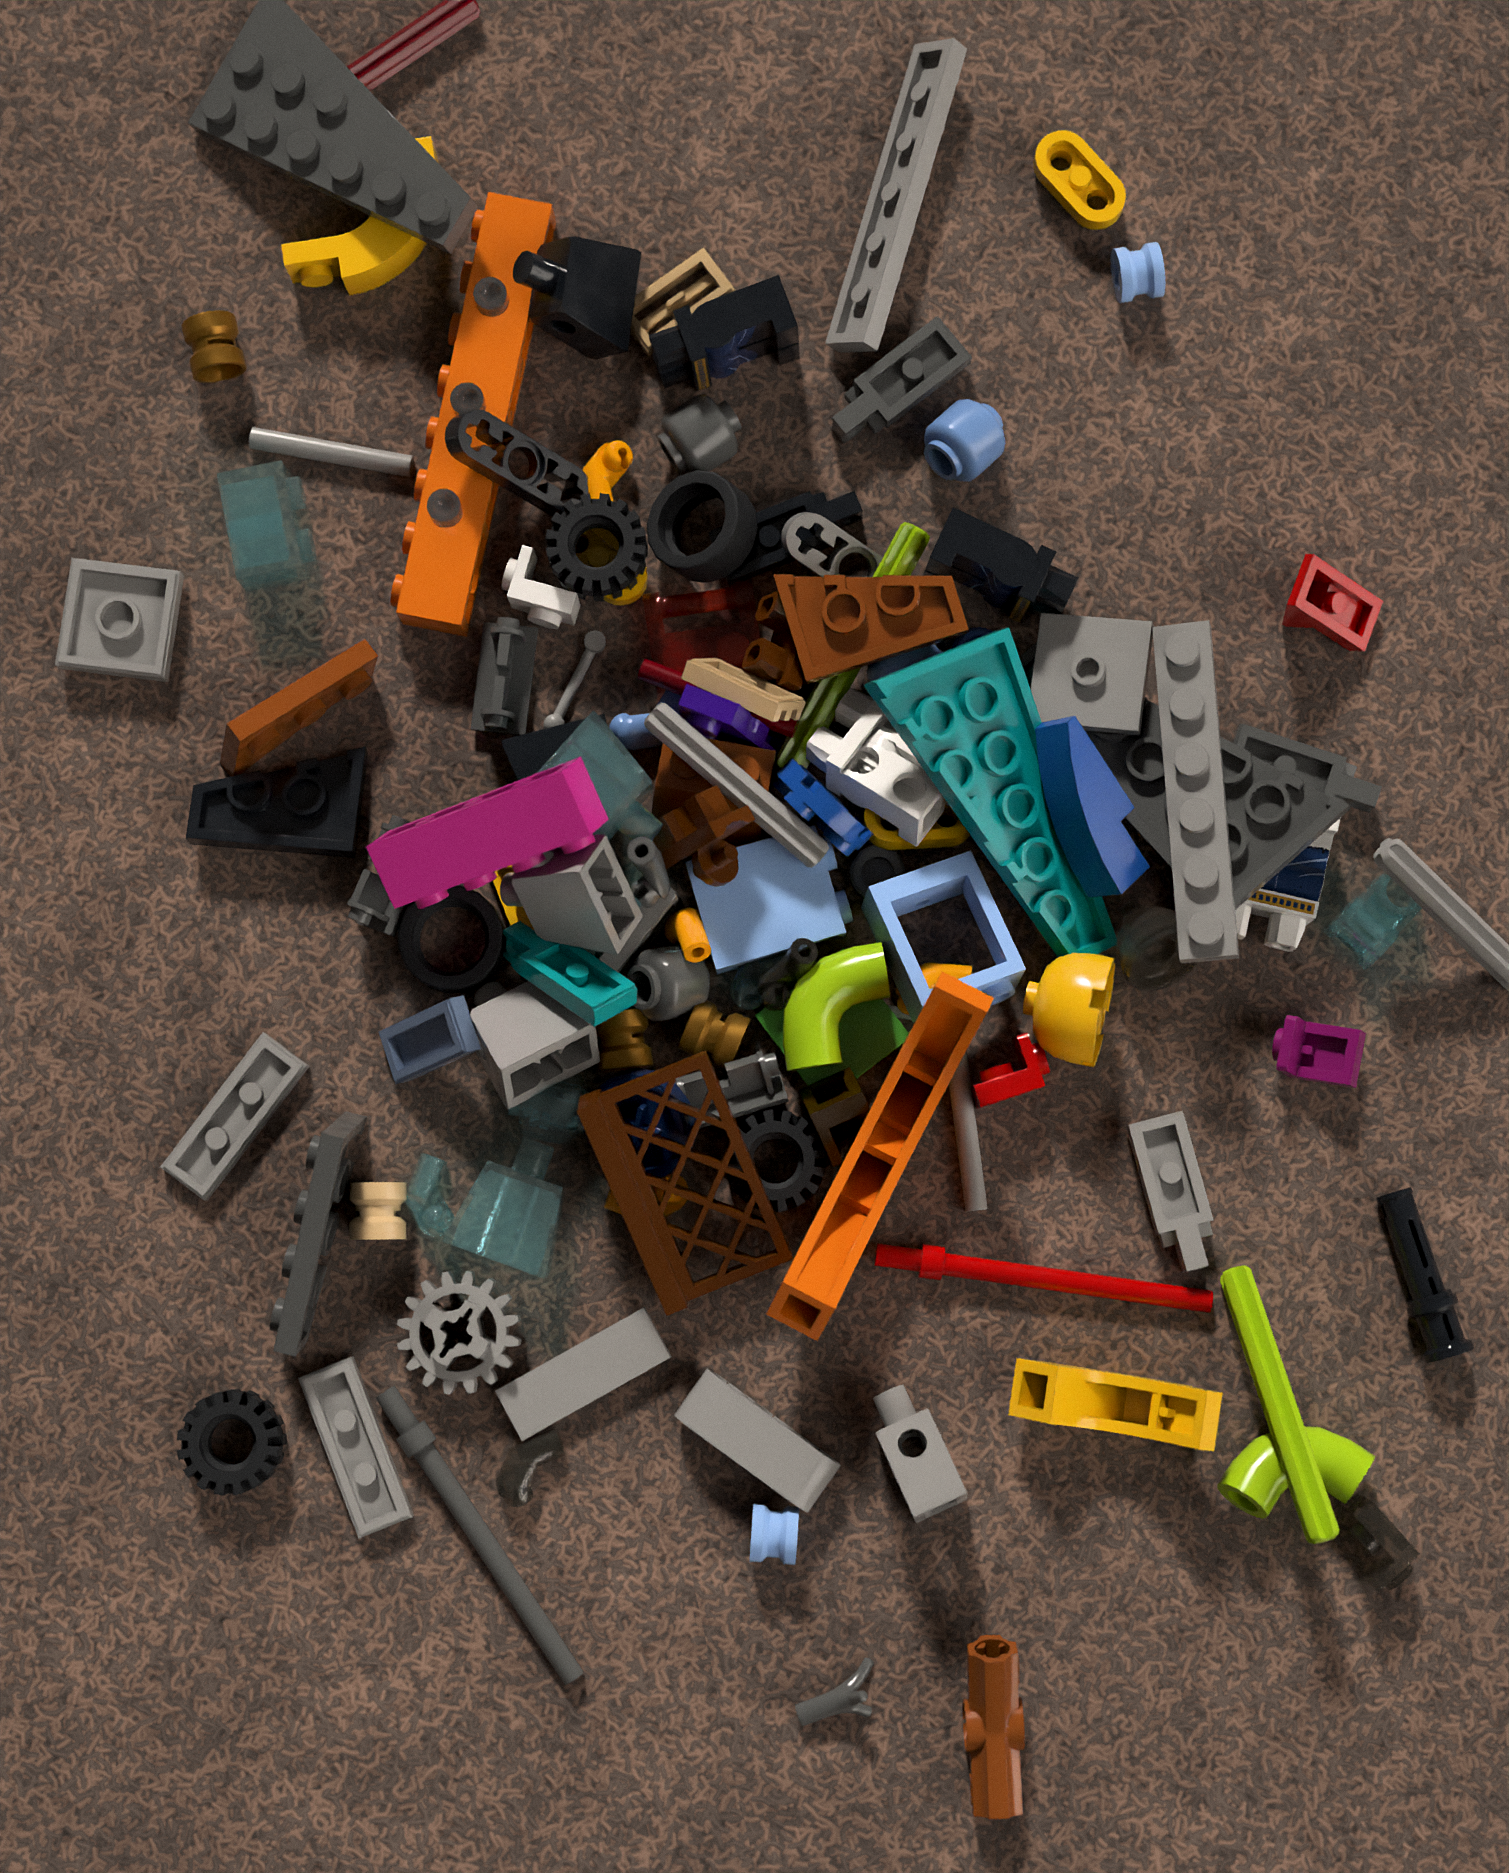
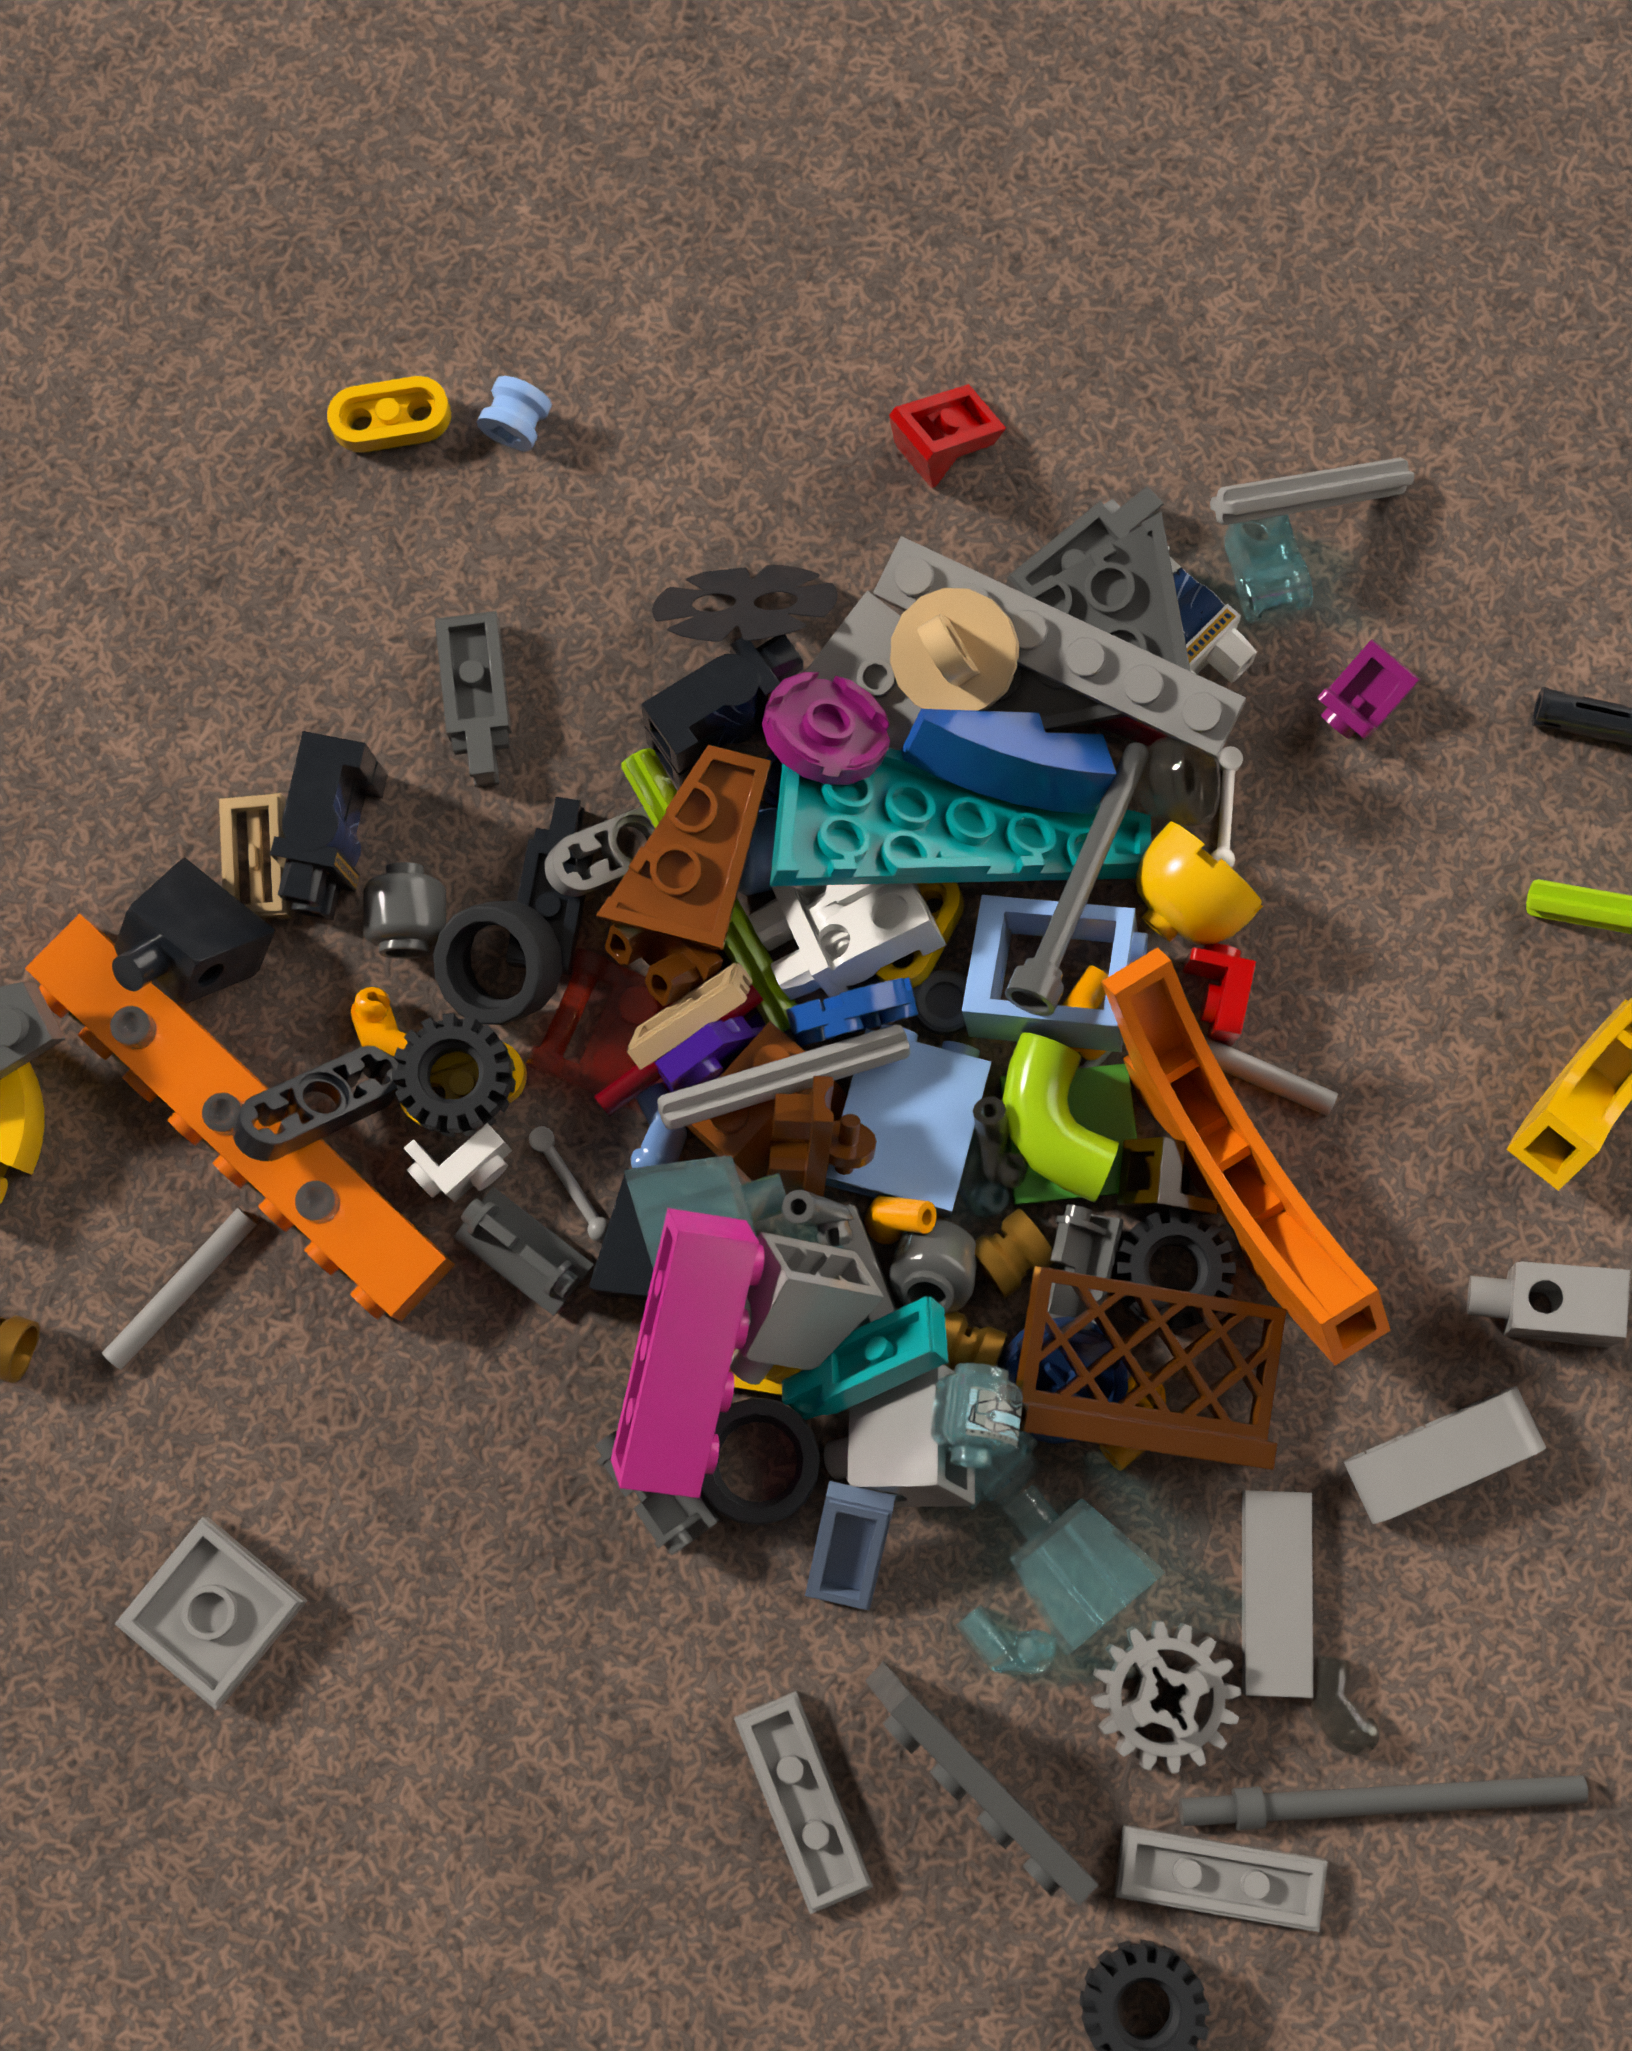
camera: 60 degrees left, 5 degrees down
black wing [186,746,368,858] -> none
clear light blue brick [217,460,316,592] -> none
dark orange wing [220,639,378,777] -> none
tan wheel [349,1182,407,1240] -> none
light blue wheel [749,1503,799,1565] -> none
light grey plate [825,38,967,353] -> none
red bar [874,1243,1213,1313] -> none
medium blue head [924,399,1005,481] -> none
light grey hinge [1126,1111,1213,1272] -> none
none -> black piece [652,565,838,642]
none -> magenta tile [762,672,891,785]
none -> tan tile [890,588,1019,711]
none -> clear light blue head [931,1363,1023,1469]
none -> dark grey piece [1005,743,1149,1016]
none -> white hinge [1211,746,1243,867]

